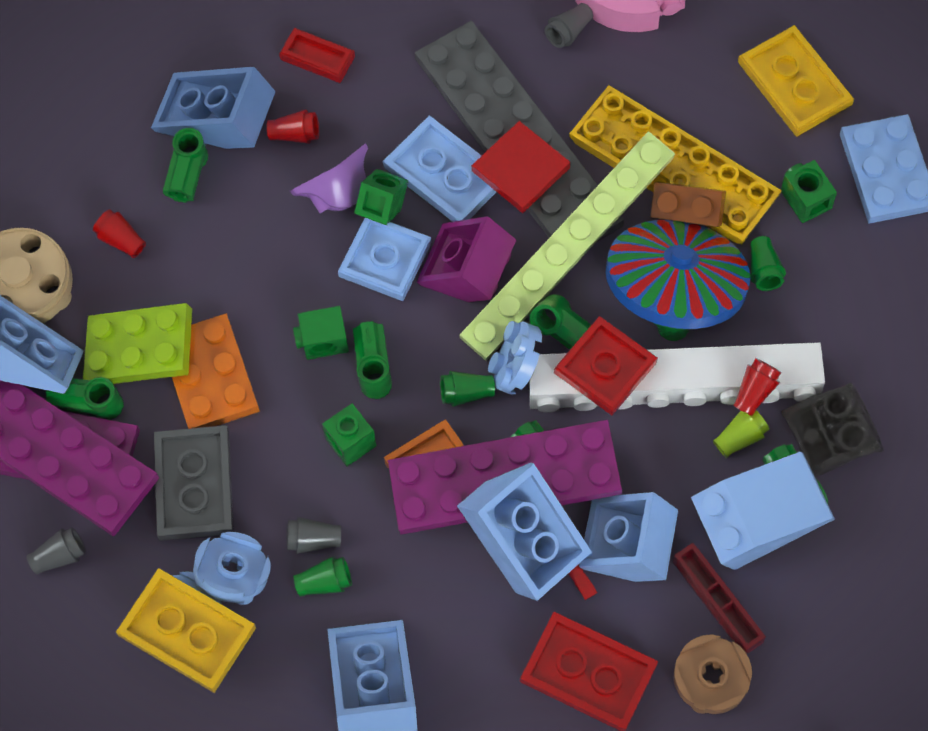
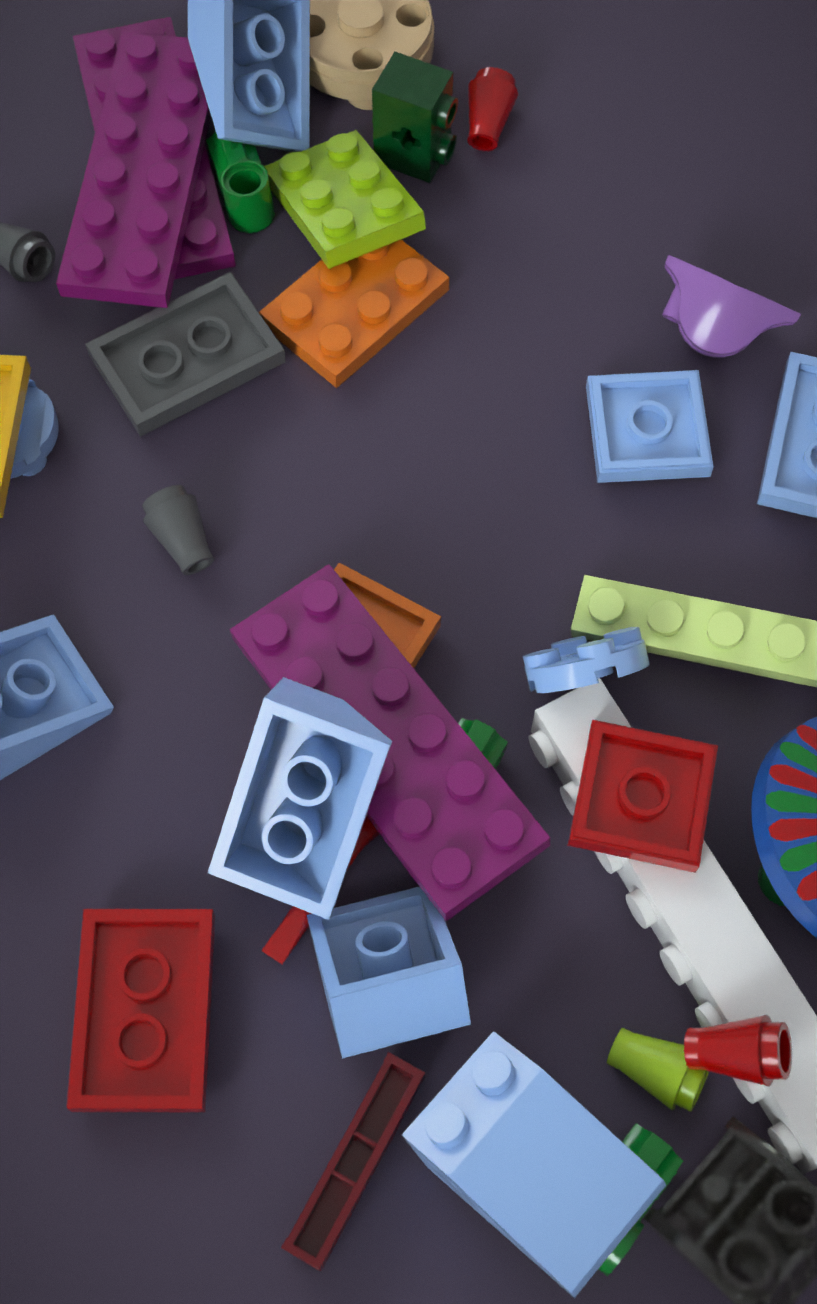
camera: 60 degrees right, 0 degrees up
medium blue slope [151,67,276,149] -> none
green piece [163,128,208,203] -> none
light blue plate [193,532,271,605] -> none
red cone [267,109,319,144] -> none
green brick [293,306,349,360] -> none
green cone [294,556,352,597] -> none
green brick [322,403,376,467] -> none
green piece [353,321,392,399] -> none
green brick [354,169,409,225] -> none
magenta slope [417,216,516,302] -> none
green cone [440,371,495,407] -> none
green piece [530,294,591,350] -> none
medium nougat plate [673,635,752,714] -> none
none -> dark green brick [372,51,458,183]

